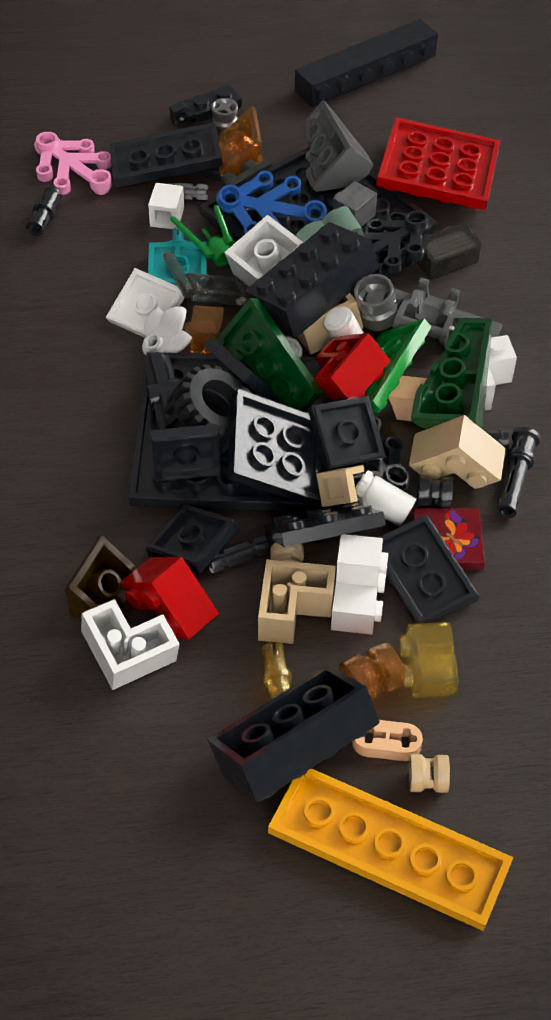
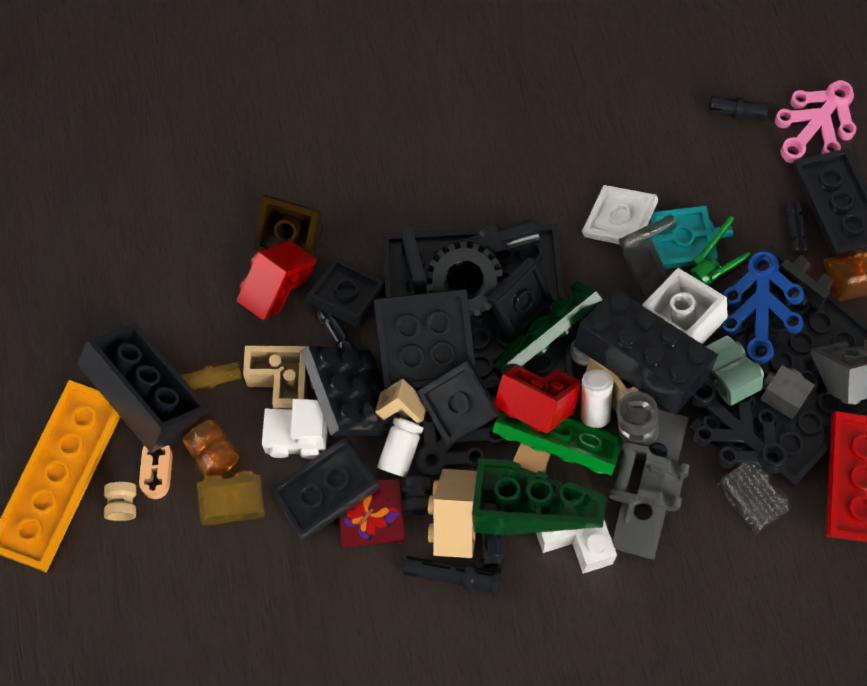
camera: 85 degrees right, 15 degrees up
white brick [81,599,179,690] -> none
white plate [142,307,192,355] -> none
white brick [148,183,184,230] -> none
clear orange brick [185,305,224,354] -> none

